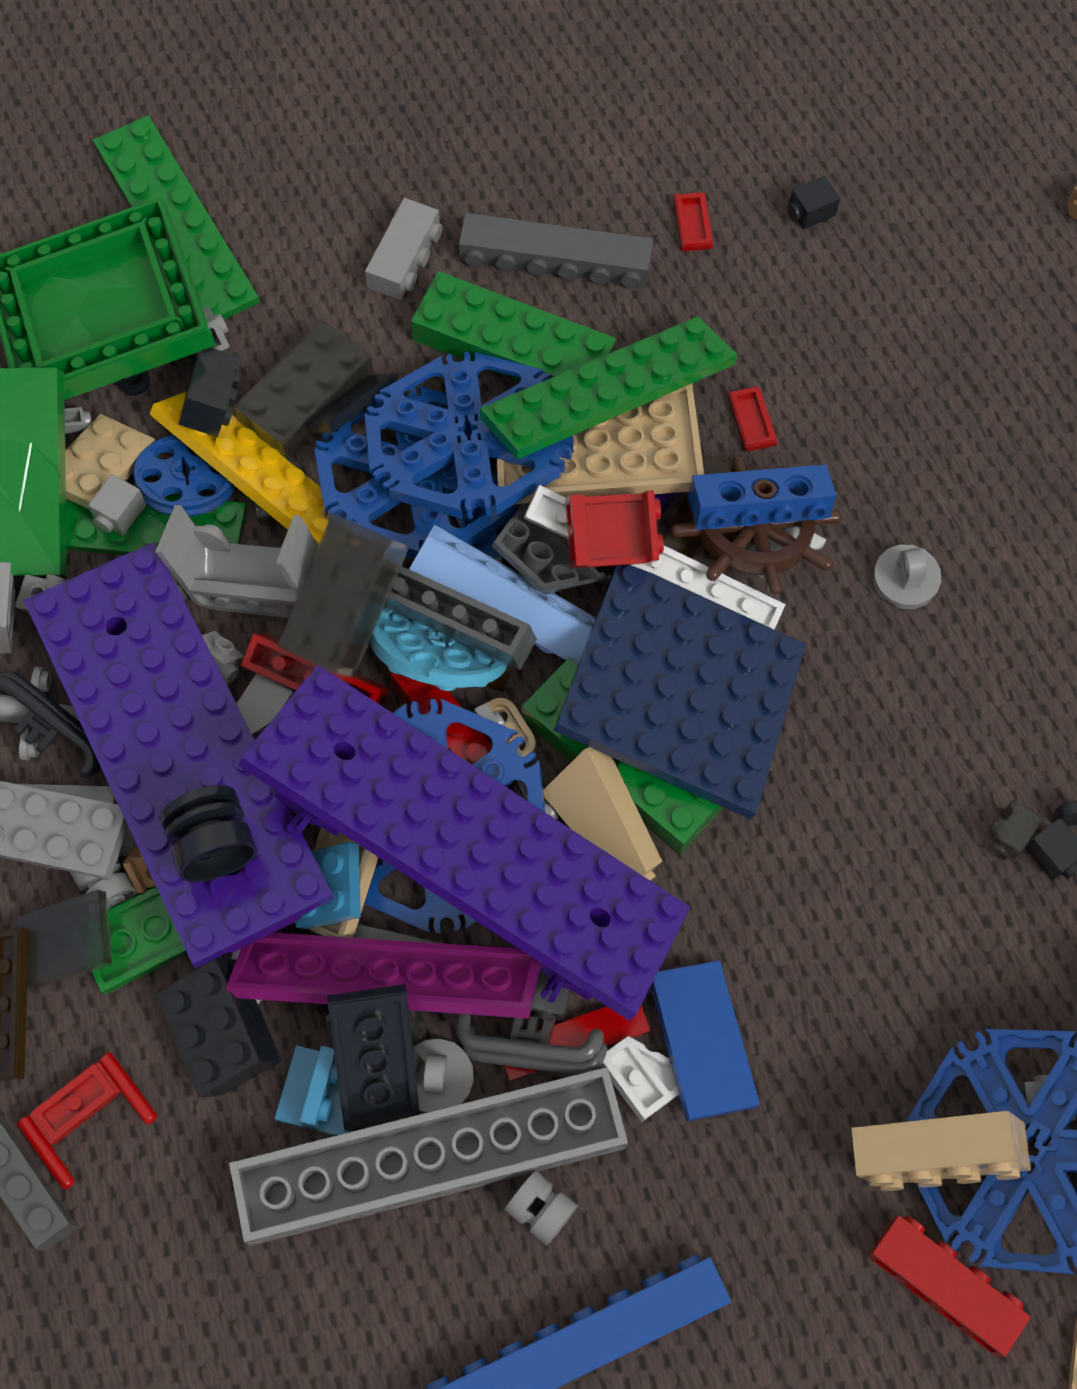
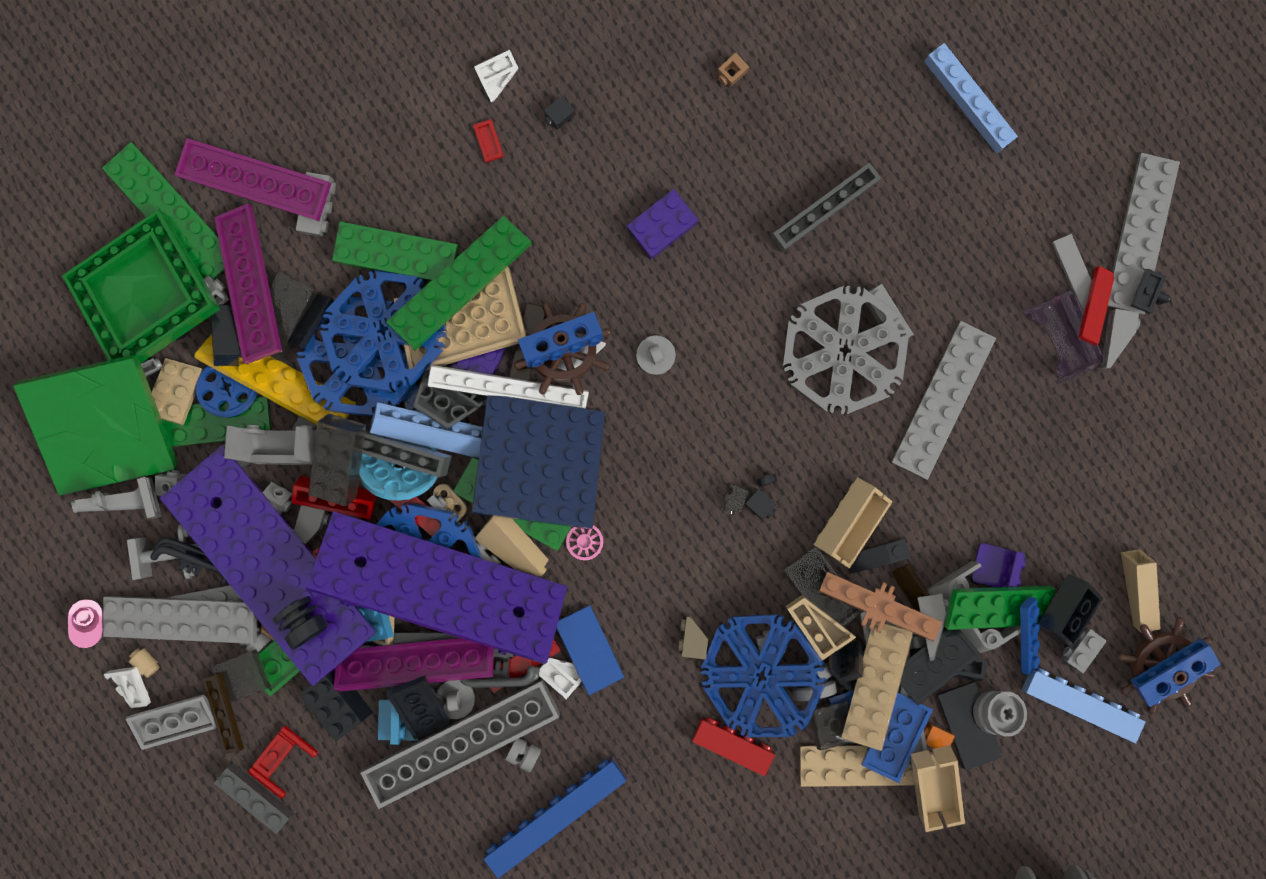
camera: 15 degrees left, 20 degrees up
light grey brick [88,474,146,536] -> none
dark grey brick [459,212,653,288] -> none
red panel [565,490,664,569] -> none
red tile [727,386,778,452] -> none
tan brick [852,1111,1031,1191] -> none
none -> magenta plate [174,138,331,221]
none -> magenta plate [214,203,282,364]
none -> white wing [474,50,518,103]
none -> bright pink wheel [566,525,603,560]
none -> dark purple brick [627,189,698,260]
none -> dark tan slope [678,615,708,660]

